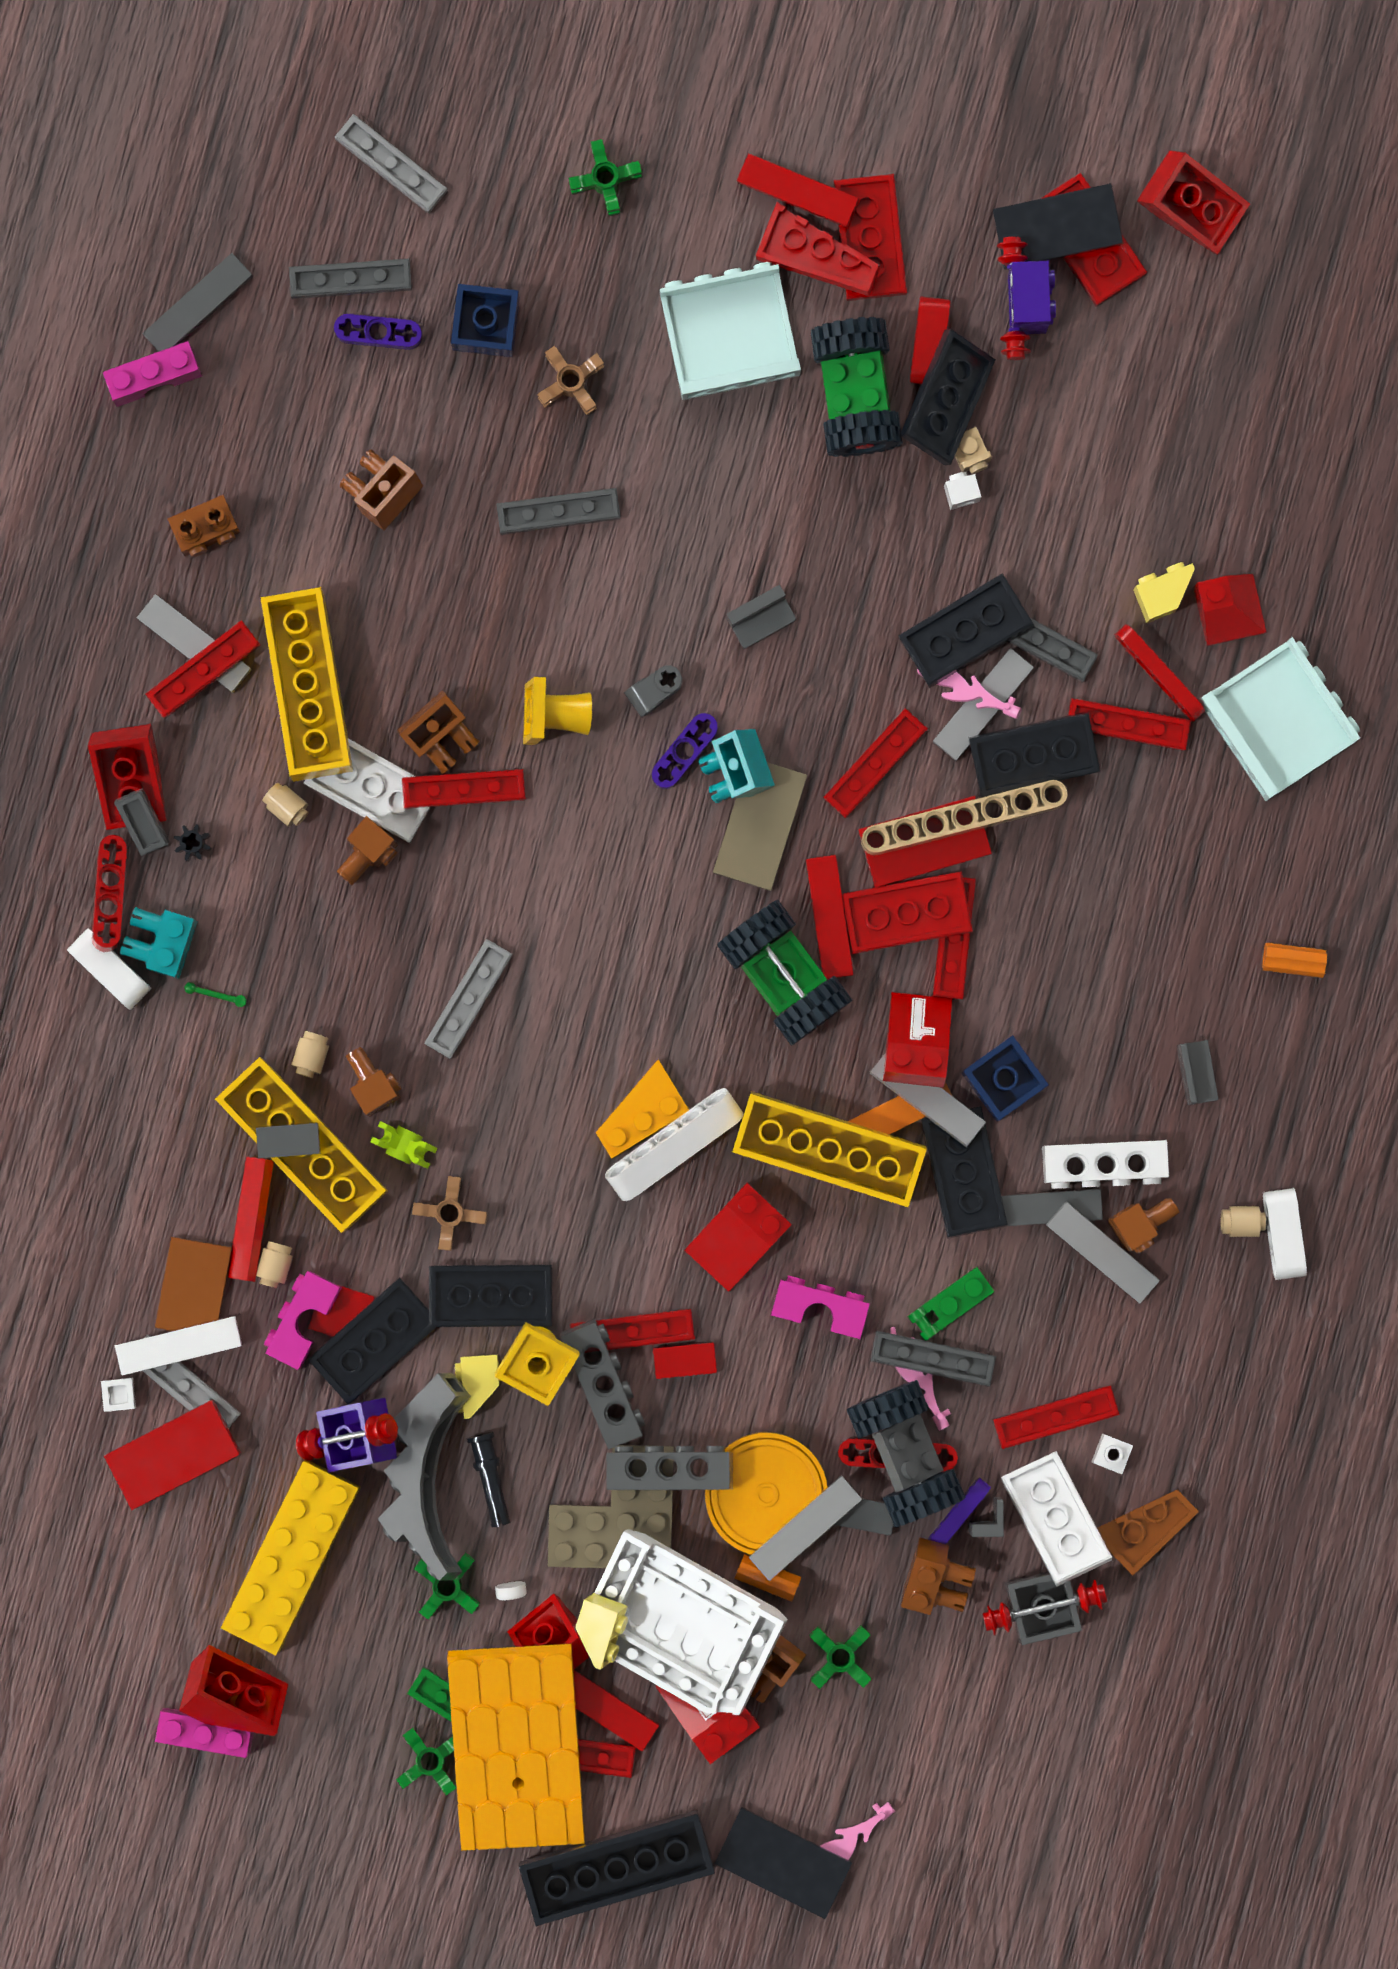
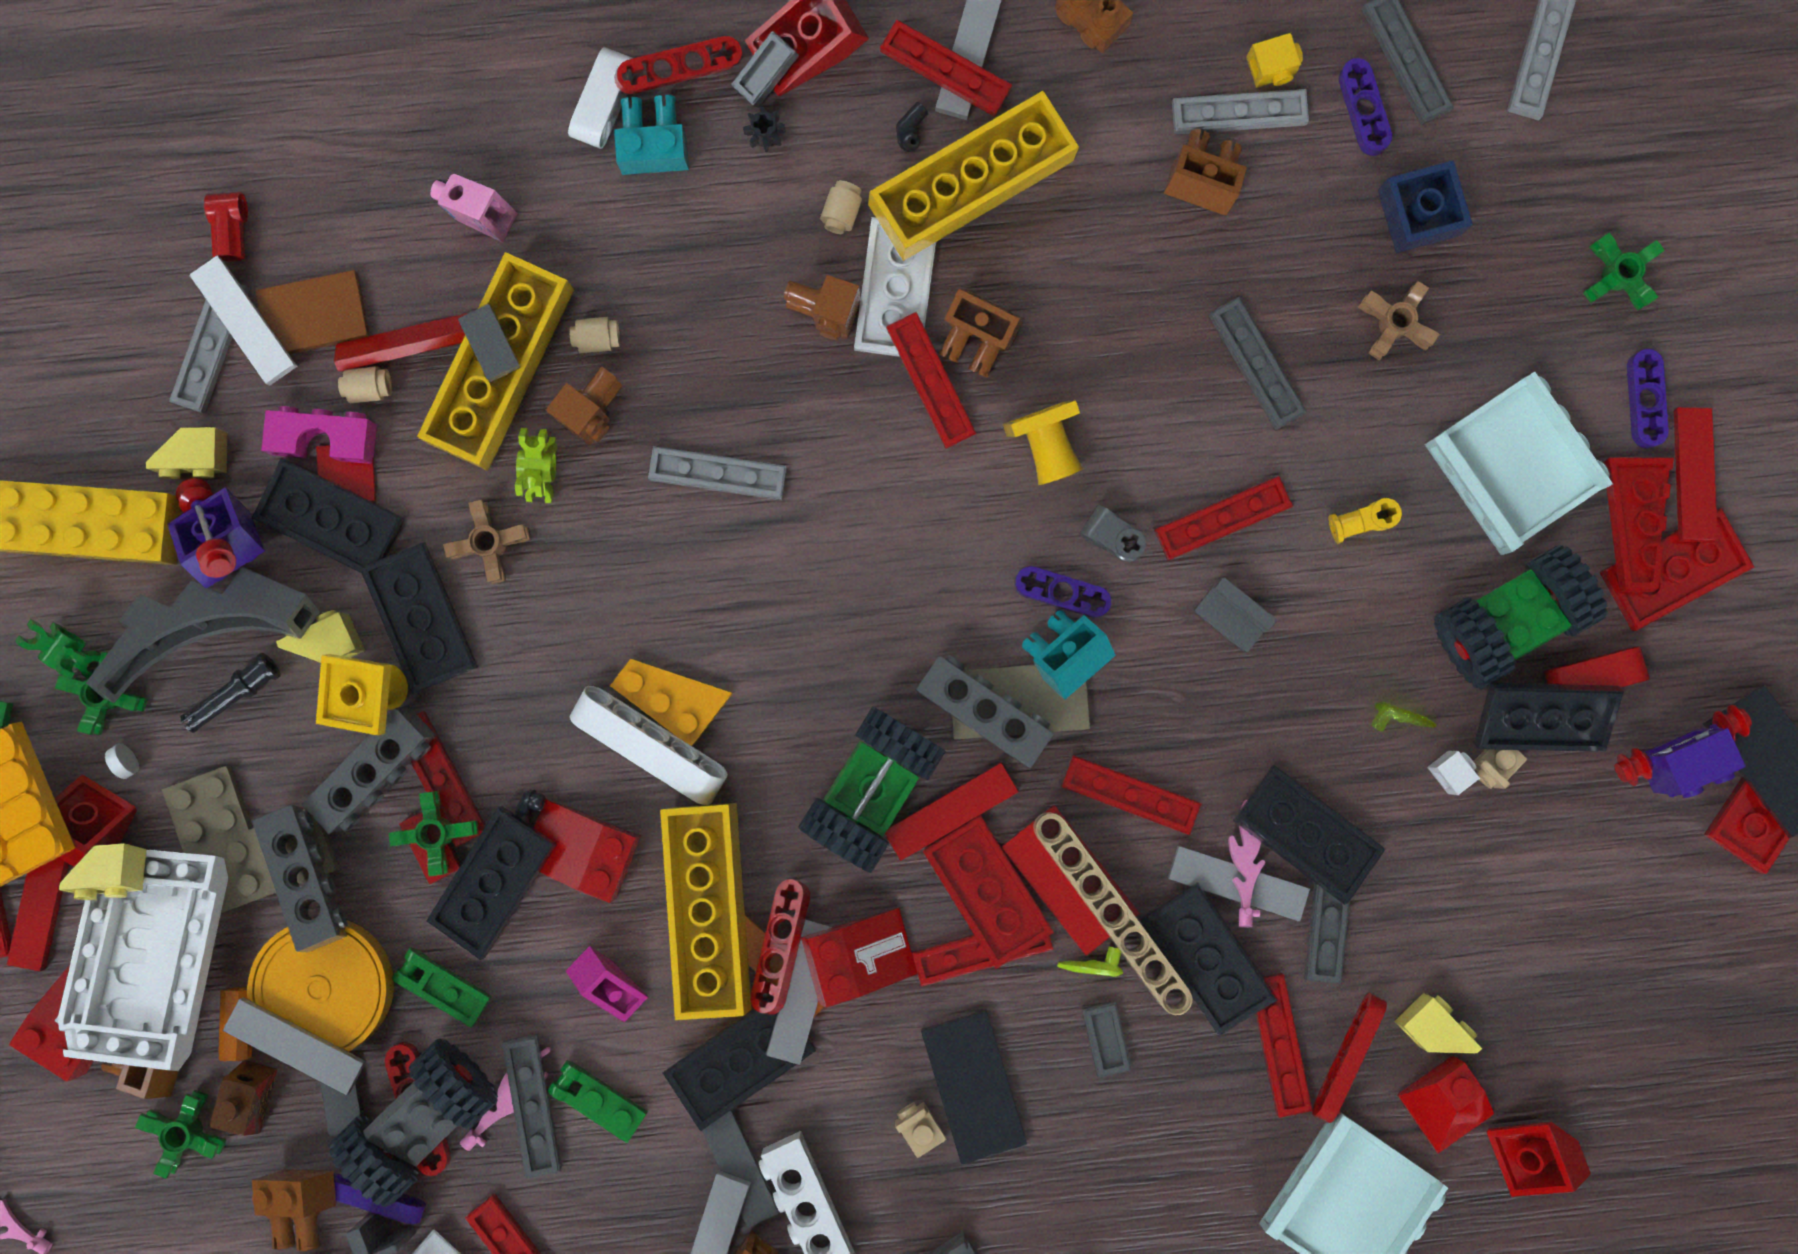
camera: 70 degrees right, 0 degrees up
white plate [101,1378,136,1412] -> none
red tile [104,1399,241,1510] -> none
green hinge [184,982,247,1007] -> none
dark pink arch [771,1276,870,1339] -> none
dark blue brick [961,1035,1048,1122] -> none
none -> green pin [15,619,101,679]
none -> light yellow slope [146,427,227,479]
none -> red piece [204,192,248,262]
none -> reddish brown torso [210,1060,278,1136]
none -> green pin [388,791,479,877]
none -> green plate [392,947,492,1028]
none -> black tile [426,806,557,960]
none -> bright pink torso [430,174,518,243]
none -> black arm [514,790,546,825]
none -> dark pink slope [566,946,648,1022]
none -> red beam [750,879,810,1014]
none -> tan bracket [895,1102,947,1159]
none -> black arm [896,102,928,152]
none -> dark grey brick [916,655,1054,768]
none -> black tile [921,1010,1027,1165]
none -> lime bar [1057,946,1123,977]
none -> dark grey tile [1081,1001,1132,1078]
none -> red tile [1154,476,1293,561]
none -> light grey tile [1172,89,1309,135]
none -> yellow brick [1246,33,1303,88]
none -> yellow connector [1328,498,1402,544]
none -> clear neon green bar [1371,702,1437,732]
none -> red slope [1486,1122,1591,1197]
none -> dark purple beam [1627,349,1669,448]

